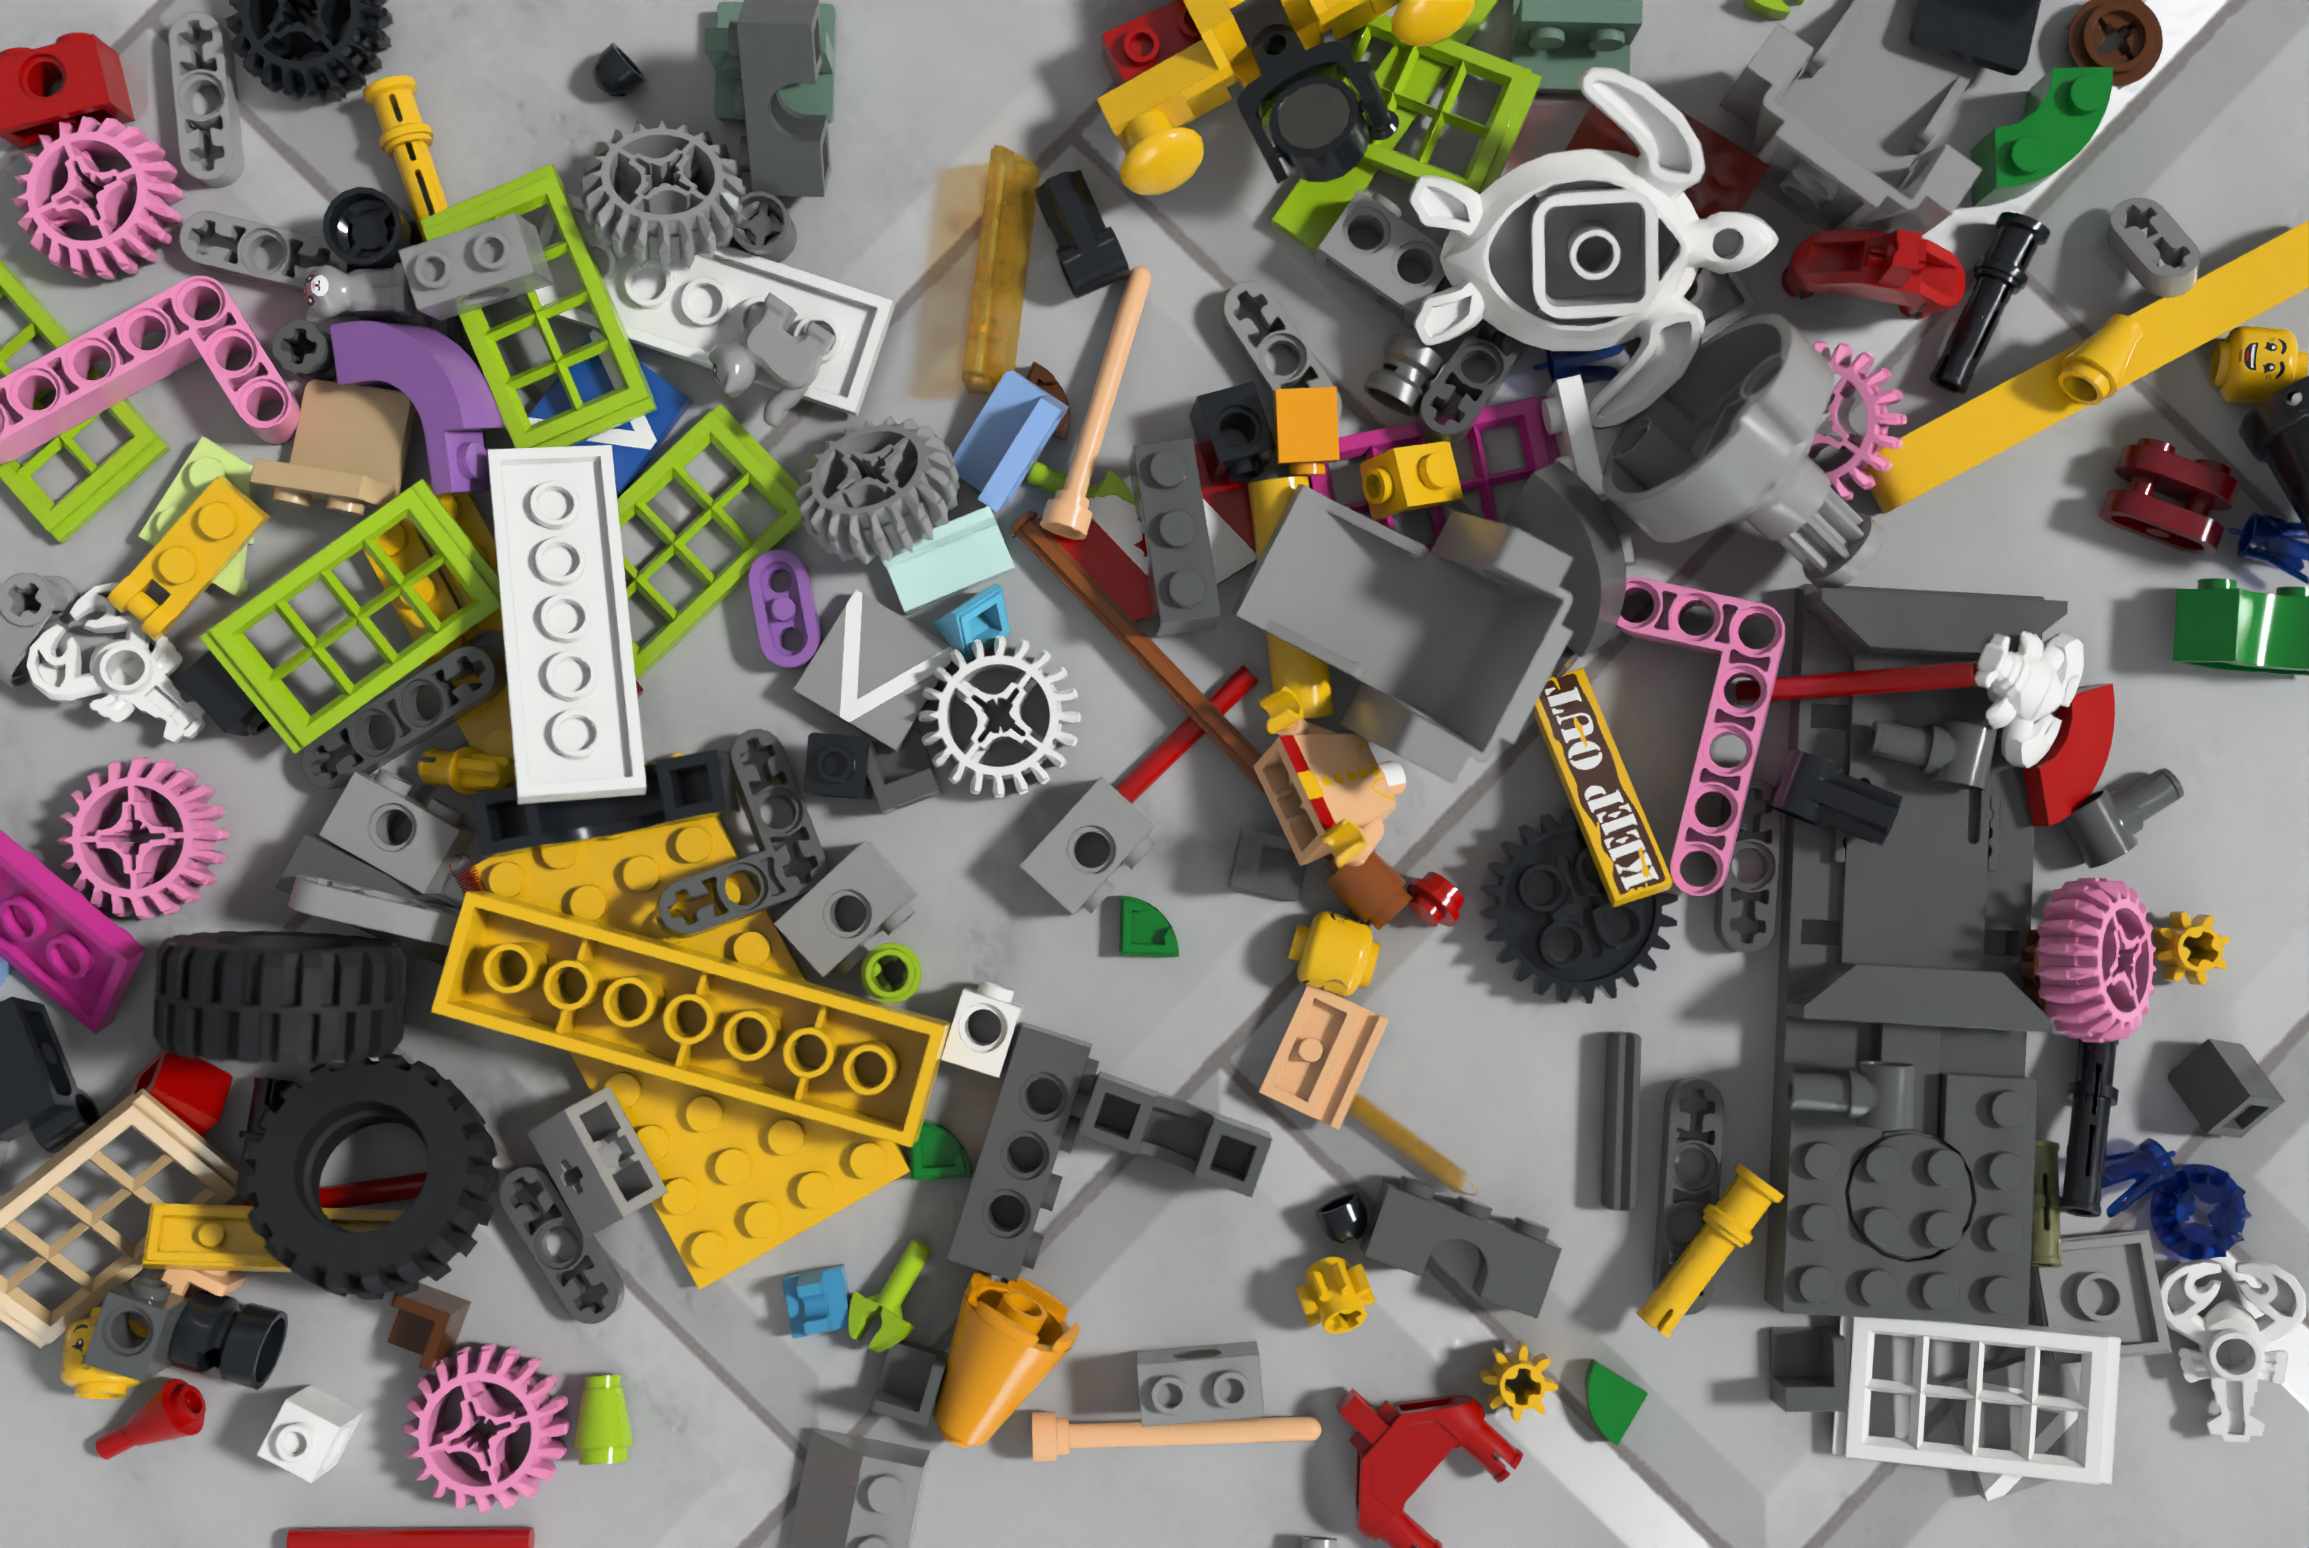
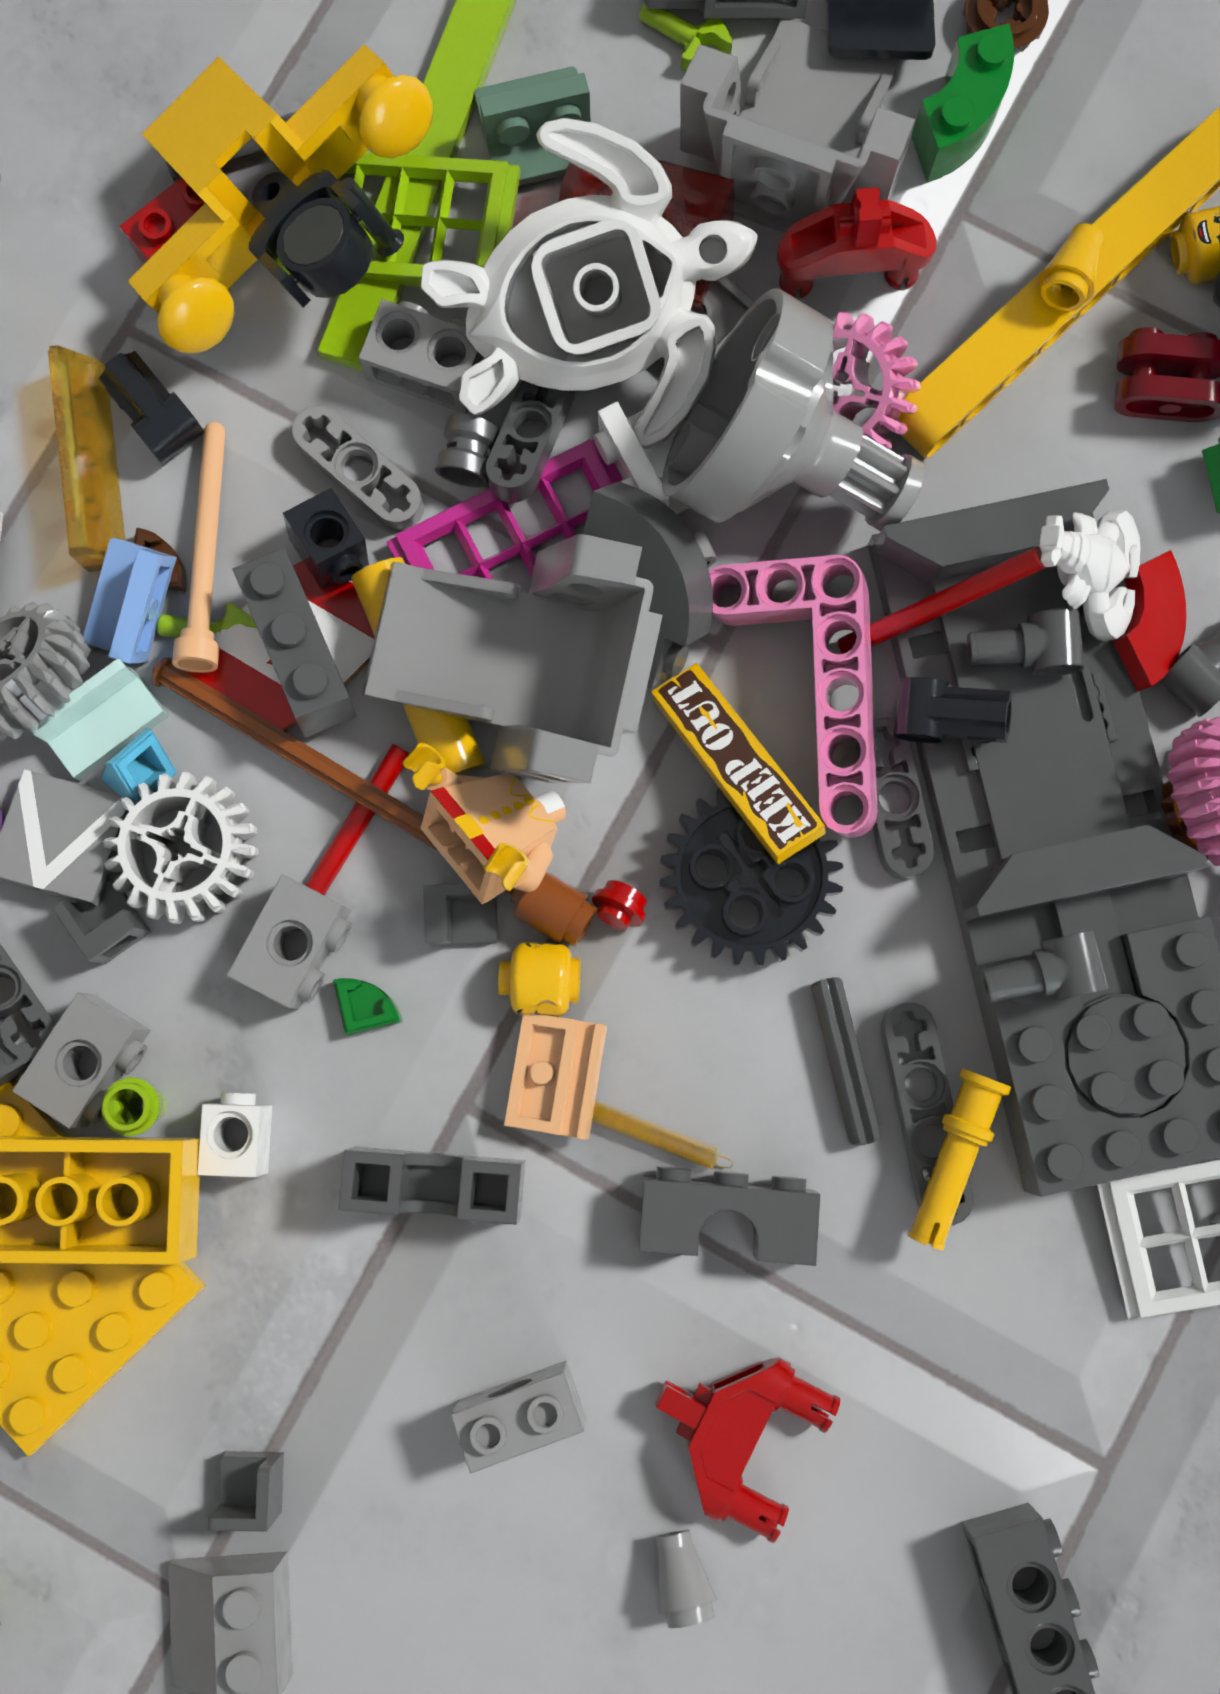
camera: 10 degrees left, 5 degrees down
dark azure tile [782,1264,851,1339] -> none
black bracket [803,733,873,800] -> none
lime bar [848,1240,931,1353] -> none
green tile [909,1119,972,1180] -> none
light orange cone [933,1271,1080,1448] -> none
dark grey brick [947,1022,1100,1282] -> none
light nougat piece [1032,1412,1322,1462] -> none
light orange brick [1272,386,1340,476] -> none
yellow gear [1296,1257,1375,1334] -> none
black hinge [1315,1193,1368,1244] -> none
yellow bracket [1360,441,1464,520] -> none
yellow gear [1479,1340,1558,1422] -> none
clear blue piece [1532,344,1624,385] -> none
green tile [1585,1358,1648,1446] -> none
dark grey panel [1769,1326,1847,1412] -> none
black pin [1929,212,2050,394] -> none
light grey beam [2107,198,2200,297] -> none

